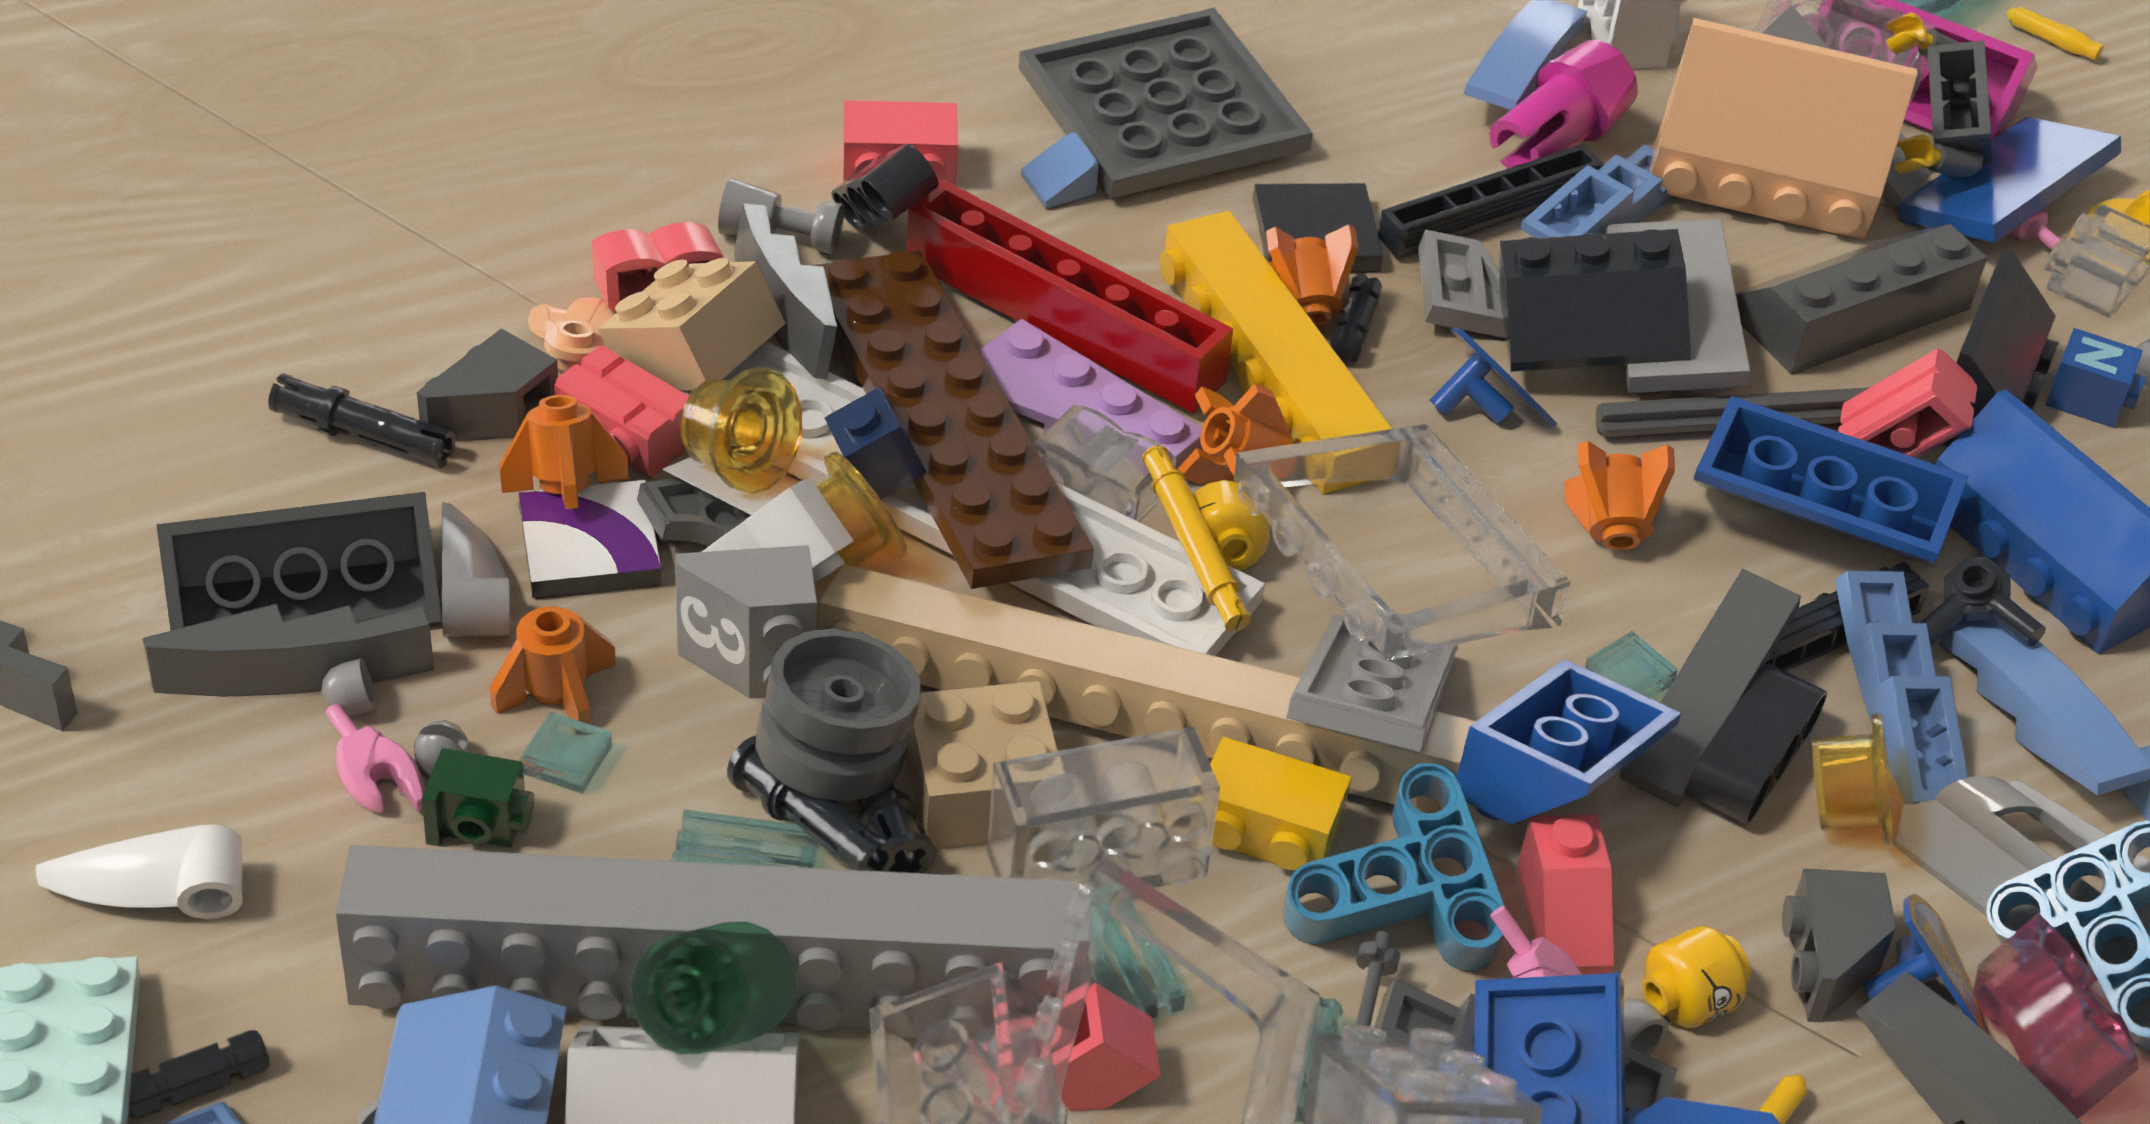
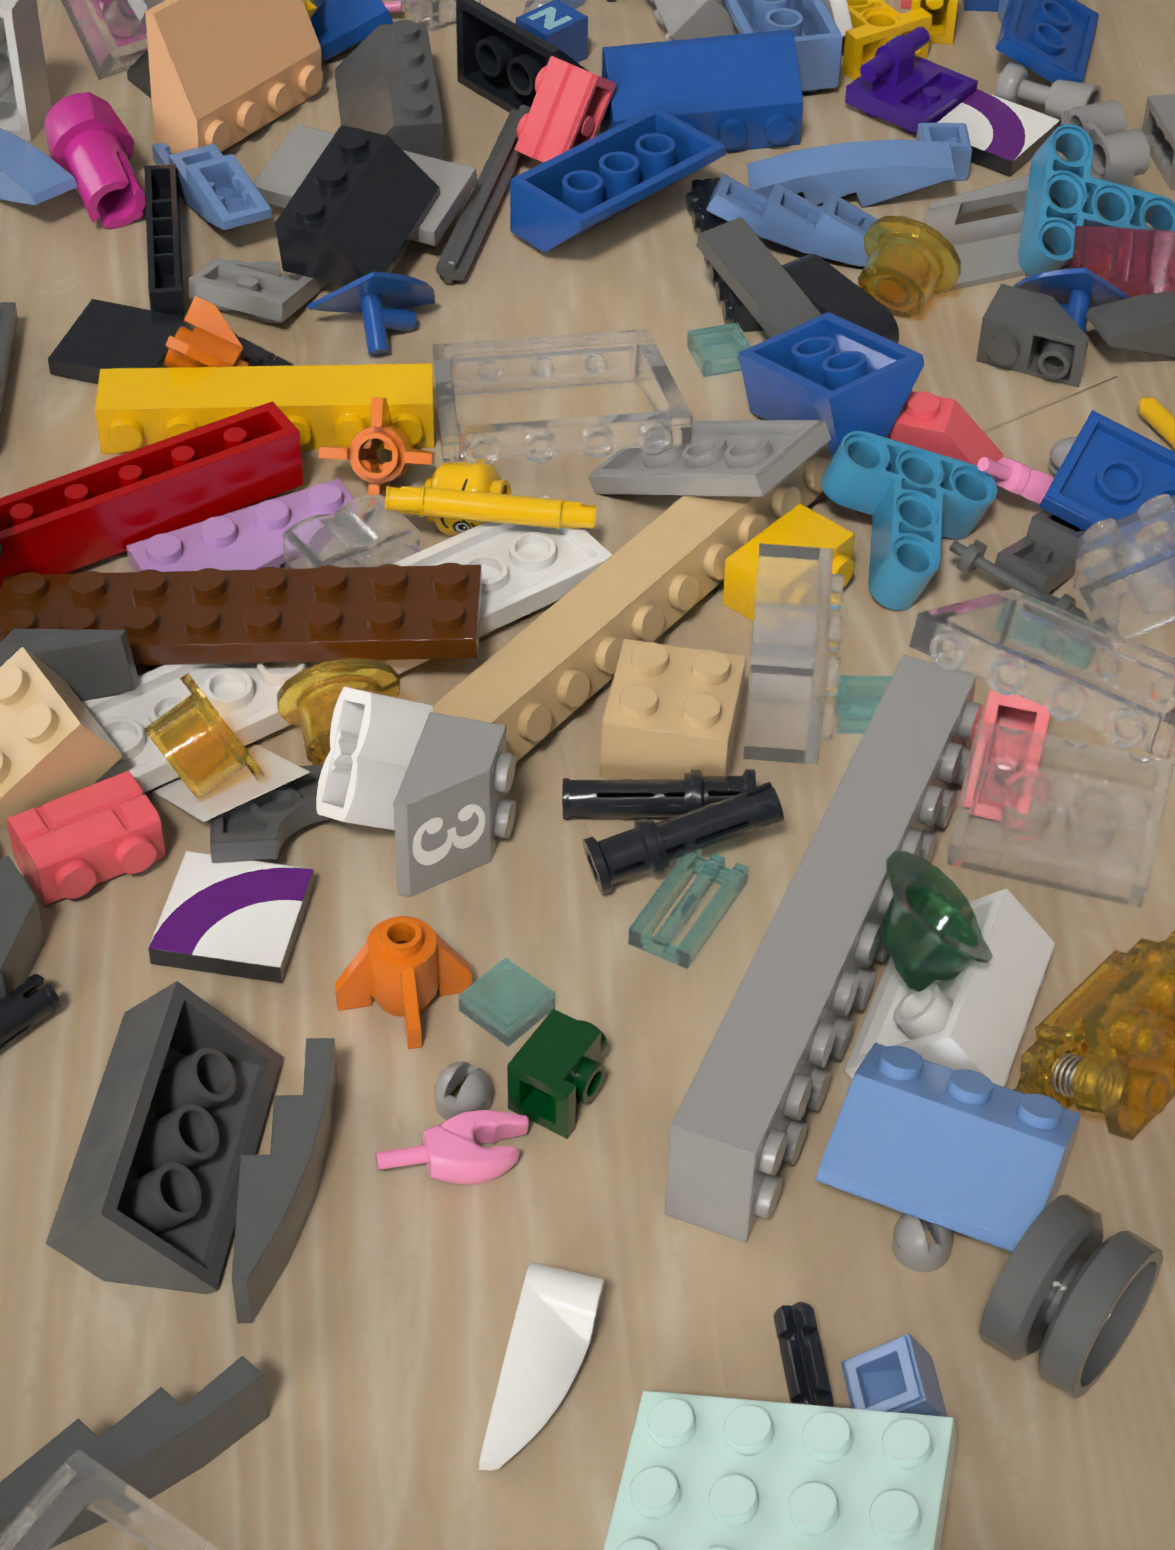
camera: 65 degrees left, 0 degrees up
light grey hinge [321,658,376,715] -> none
light grey piece [442,502,510,637] -> none
orange brick [499,395,629,509] -> none
dark grey wheel [755,629,920,802] -> none
dark blue slope [824,387,927,504] -> none
orange brick [1564,441,1675,550] -> none
yellow head [1641,925,1751,1029] -> none
black piece [1920,557,2046,647] -> none

